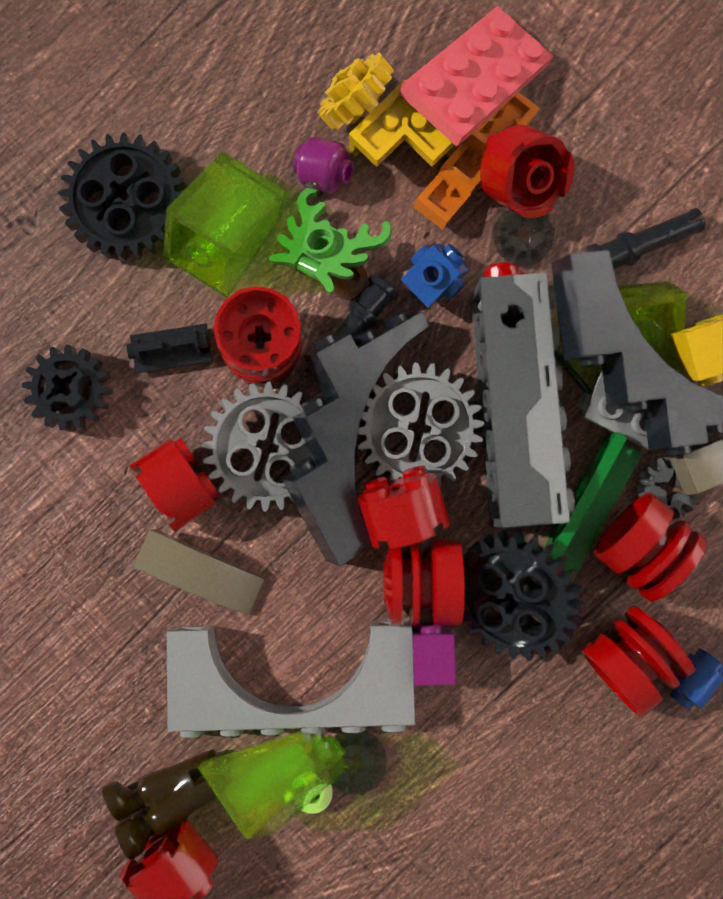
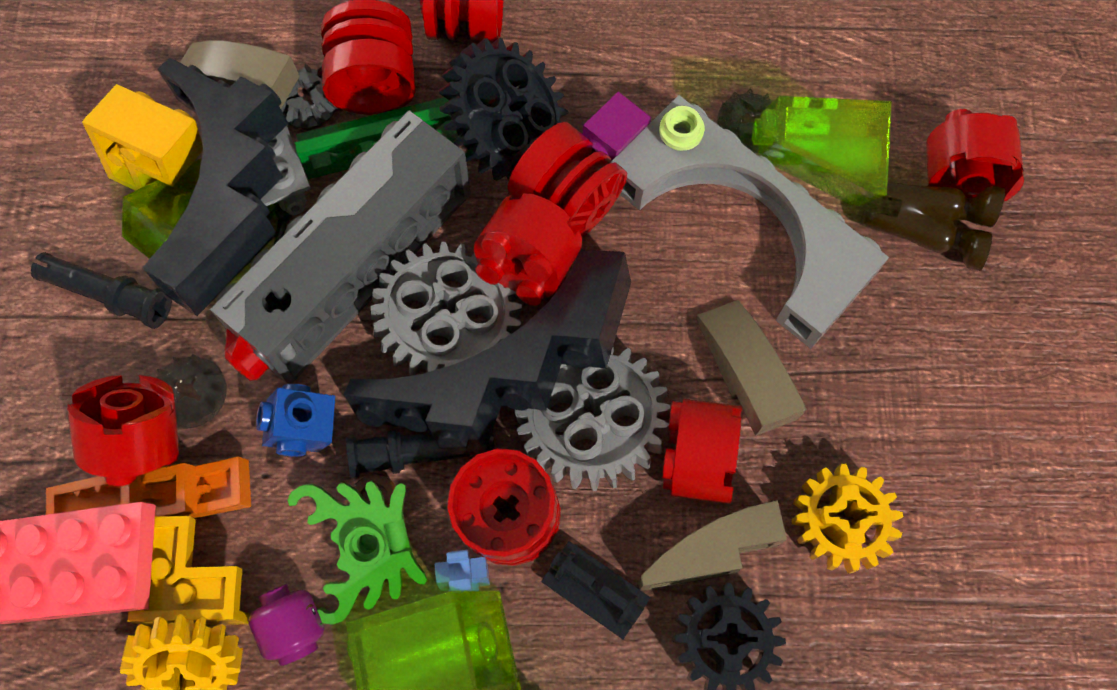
camera: 135 degrees left, 15 degrees down
none -> medium blue plate [435,549,490,597]
none -> dark tan slope [637,500,787,591]
none -> yellowish green plate [659,106,705,151]
none -> yellow gear [791,464,903,573]

